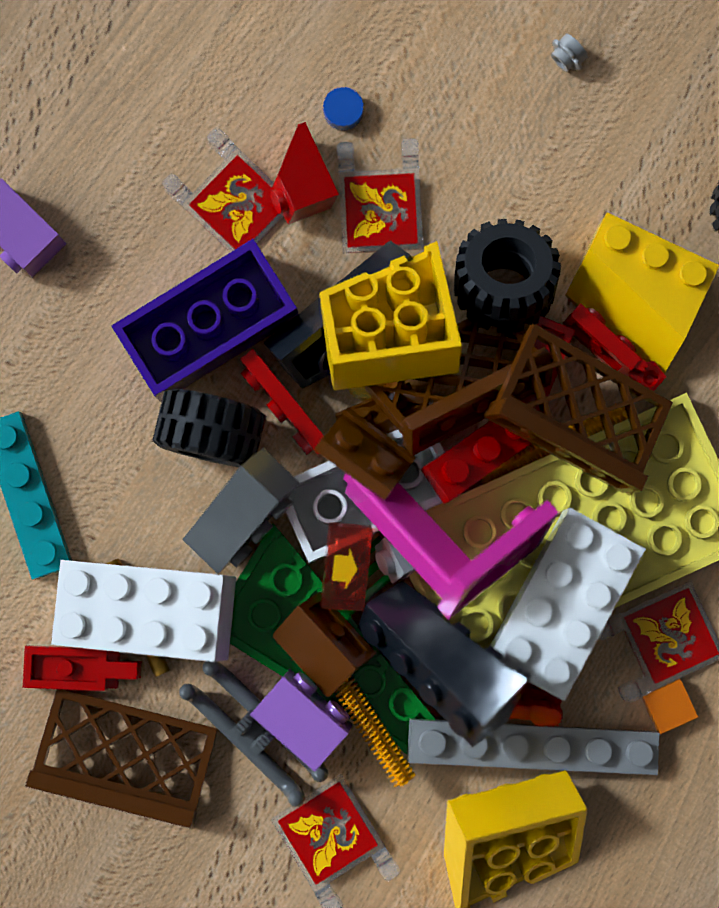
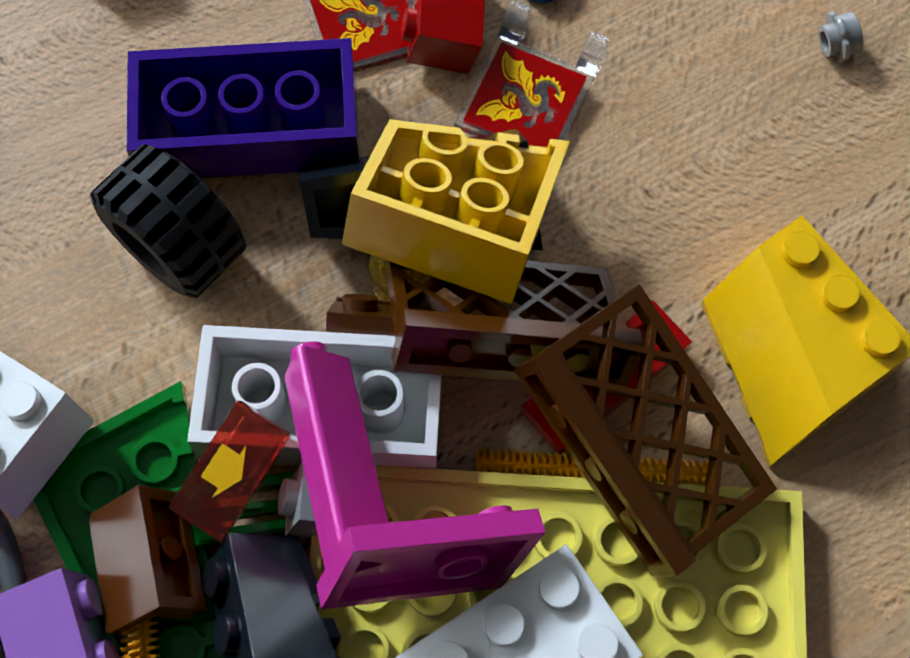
camera: 25 degrees right, 15 degrees down
dark grey brick [182,448,300,574] -> none
red plate [240,349,324,458] -> none
reddish brown plate [314,407,416,501] -> none
red plate [420,421,531,504] -> none
black tyre [453,219,561,333] -> none
red hinge [563,303,666,391] -> none

